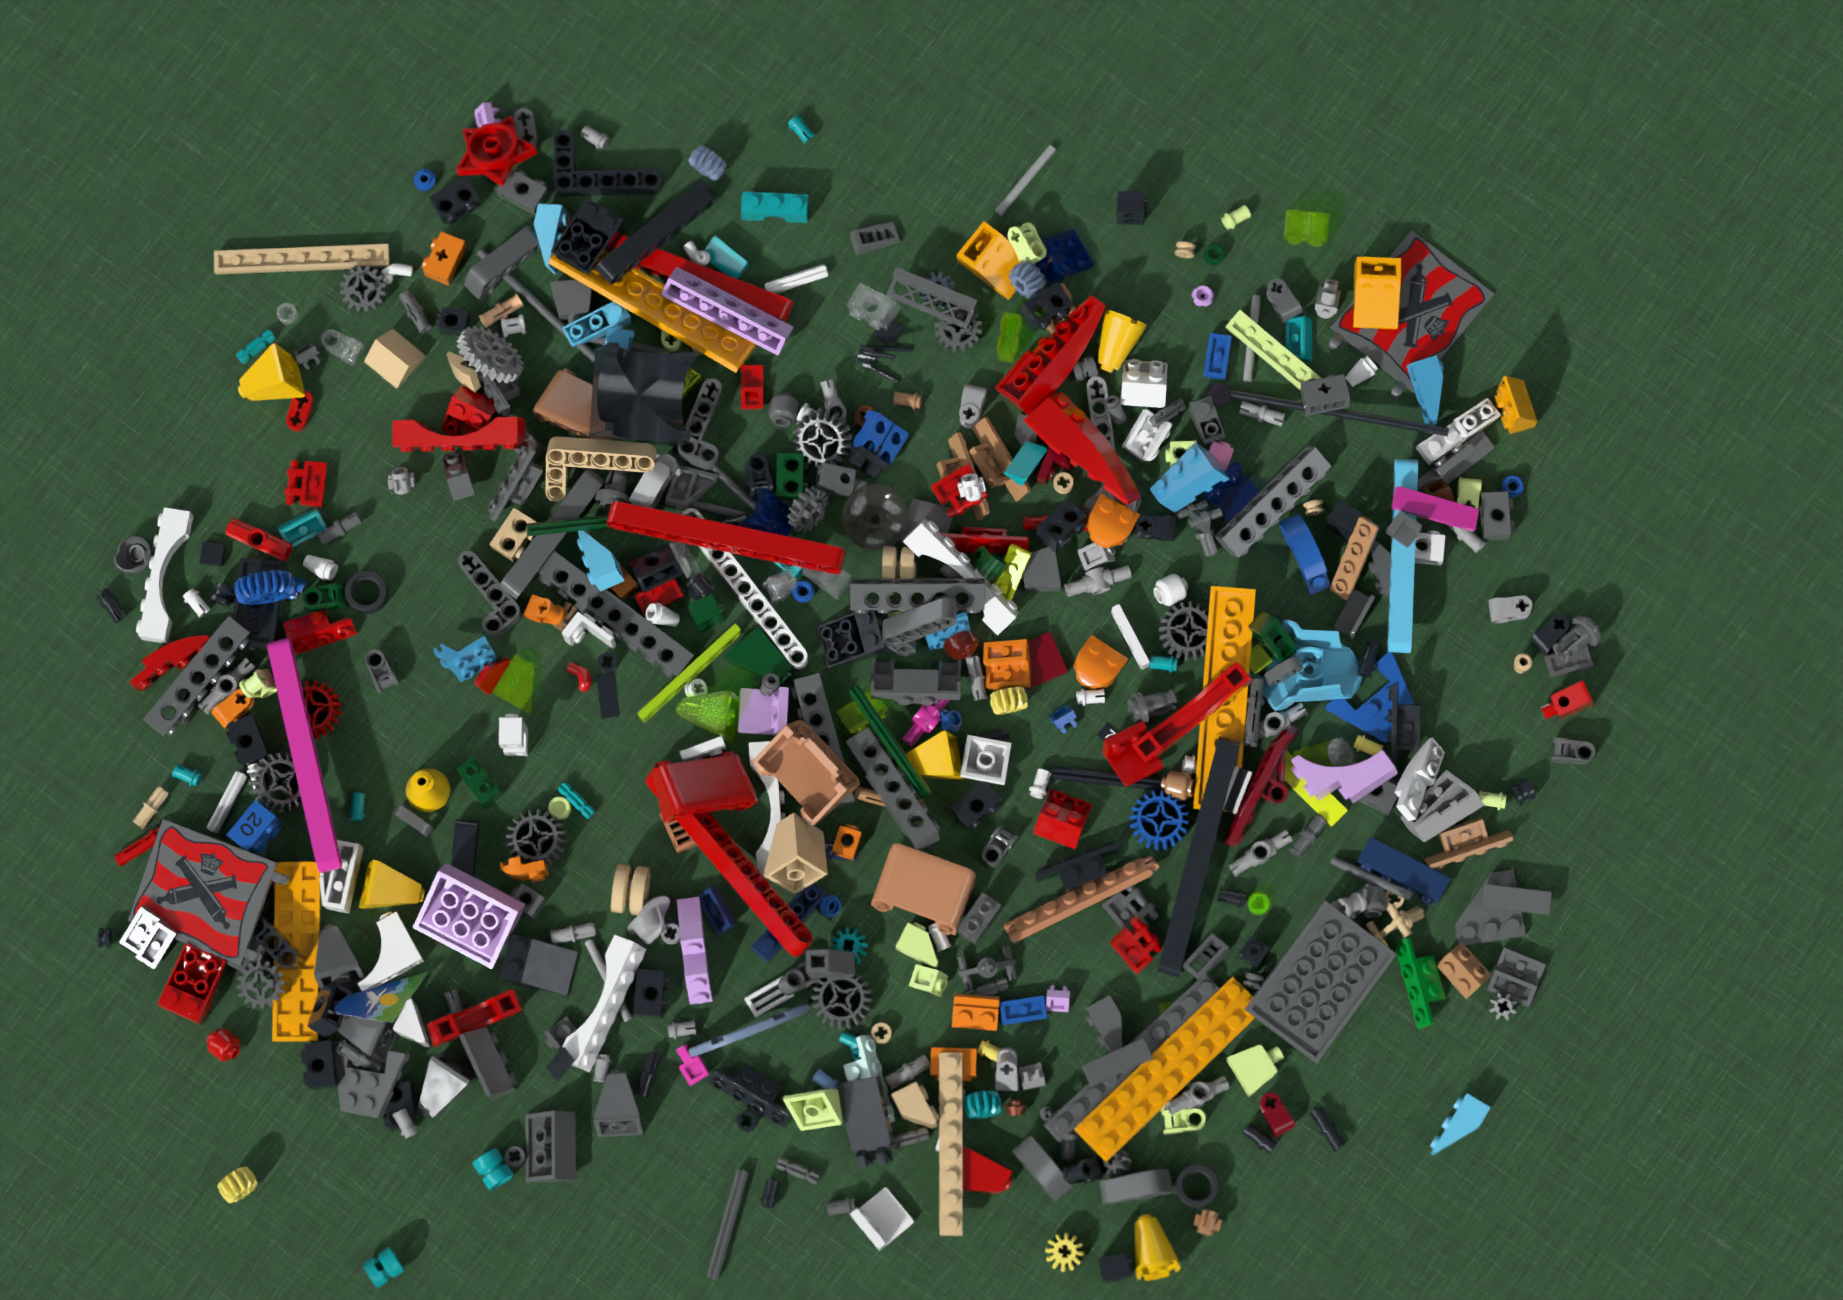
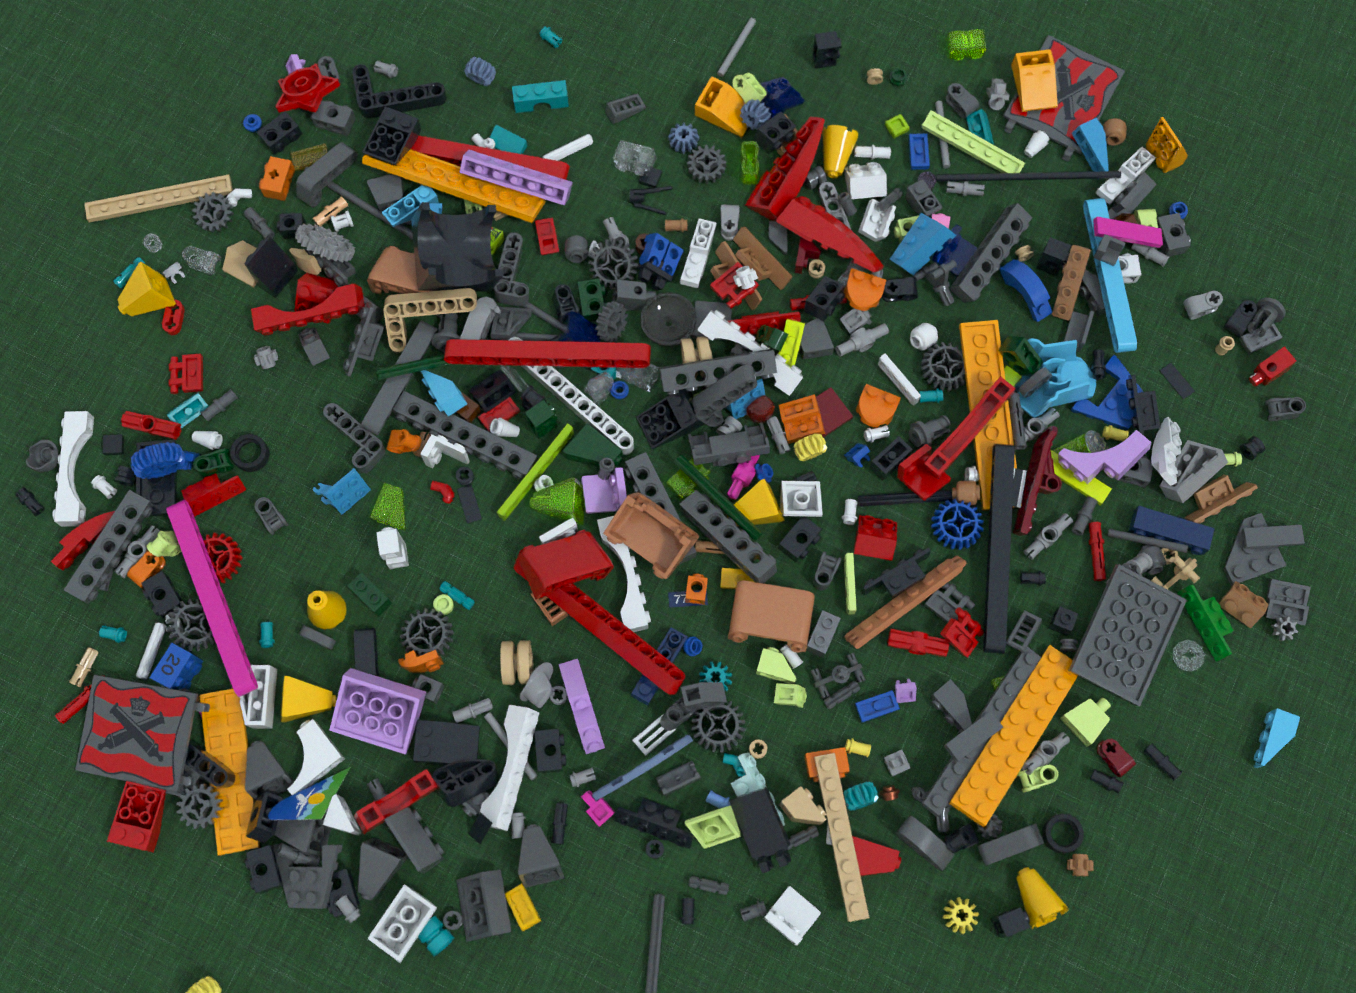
camera: 15 degrees left, 5 degrees down
black bush [97,928,112,948] -> none
slope [119,905,177,969] -> none
red head [207,1028,241,1062] -> none
red tile [474,657,512,695] -> none
tan brick [490,508,536,563] -> none
medium azure slope [534,204,571,274] -> none
black beam [595,181,718,285] -> none
dark blue plate [697,885,736,936] -> none
tan slope [764,813,828,895] -> none
light grey pin [885,1055,931,1090] -> none
dark grey fence [886,267,977,329] -> none
orange plate [952,993,999,1031] -> none
light grey piece [995,1048,1018,1091] -> none
teal slope [1003,441,1048,486] -> none
lavender plate [1192,285,1214,306] -> none
yellowish green pin [1221,205,1251,229] -> none
clear neon green tile [1247,892,1270,915] -> none
dark grey brick [1300,374,1350,416] -> none
none -> black slope [244,236,298,298]
none -> clear yellow tile [291,143,328,171]
none -> white slope [368,885,437,962]
none -> black beam [432,759,499,807]
none -> yellow plate [505,884,541,931]
none -> dark grey hinge [656,761,701,797]
none -> white slope [680,219,717,288]
none -> light grey wheel [716,416,743,435]
none -> yellow plate [720,568,754,589]
none -> yellowish green tile [844,553,856,615]
none -> white axle [854,145,891,159]
none -> black brick [869,436,913,481]
none -> lime tile [885,114,910,138]
none -> red piece [887,629,949,657]
none -> red pin [1088,522,1107,581]
none -> medium nougat head [1103,118,1127,146]
none -> black sticker [1160,363,1195,399]
none -> clear gear [1173,639,1205,671]

